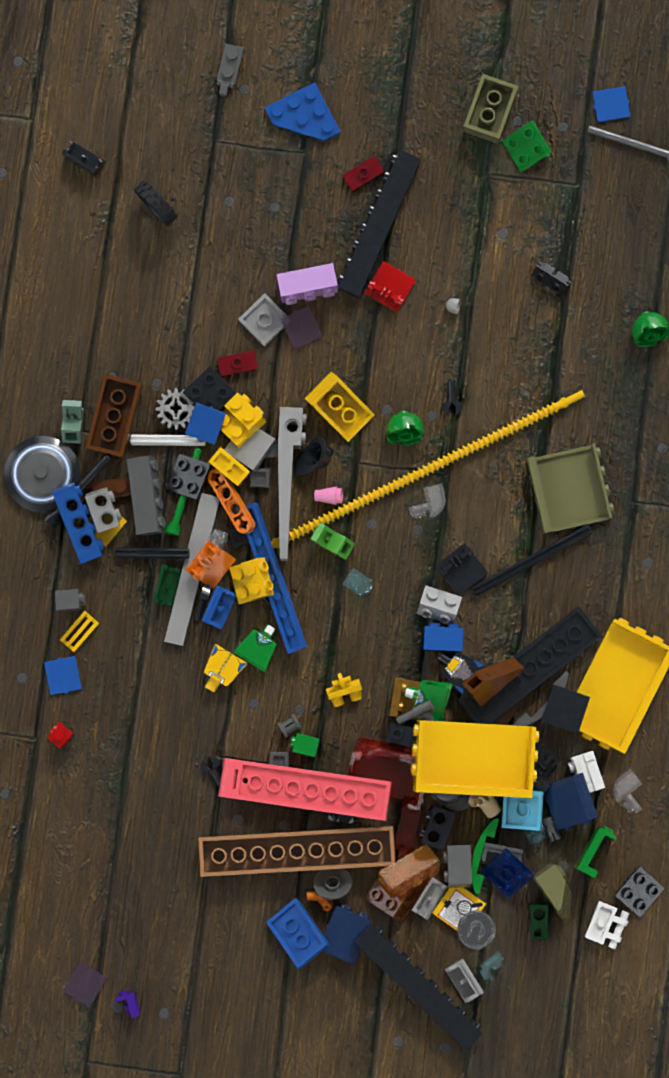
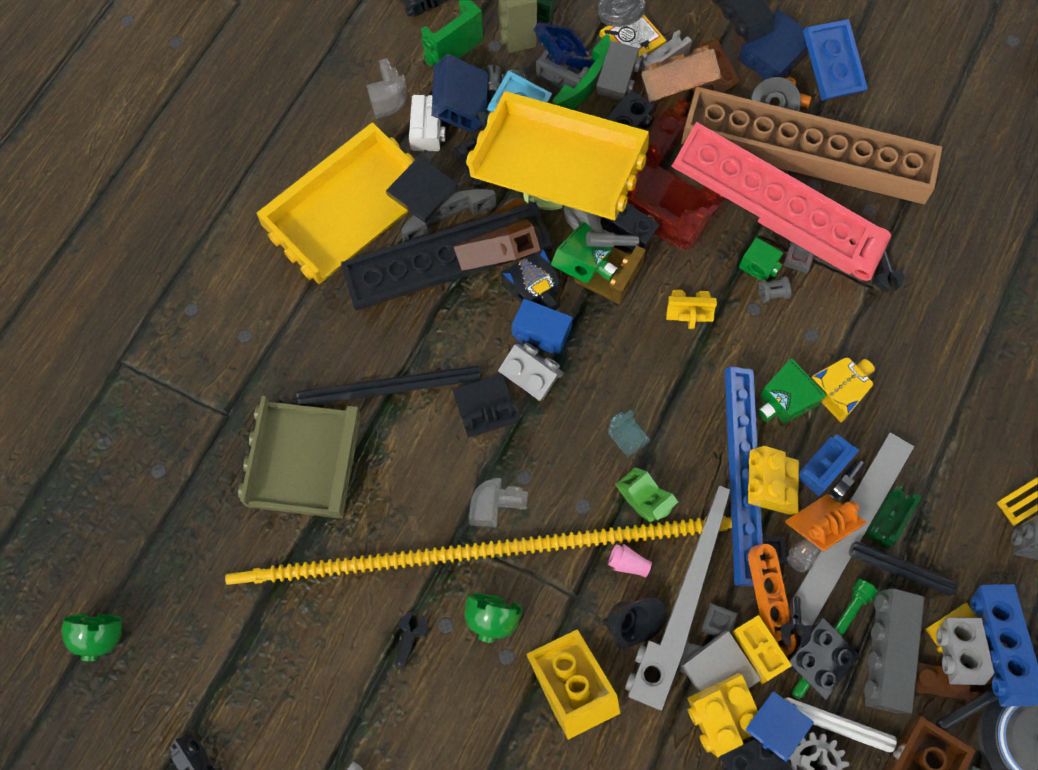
camera: 165 degrees left, 15 degrees down
none -> black bar [781,596,811,648]

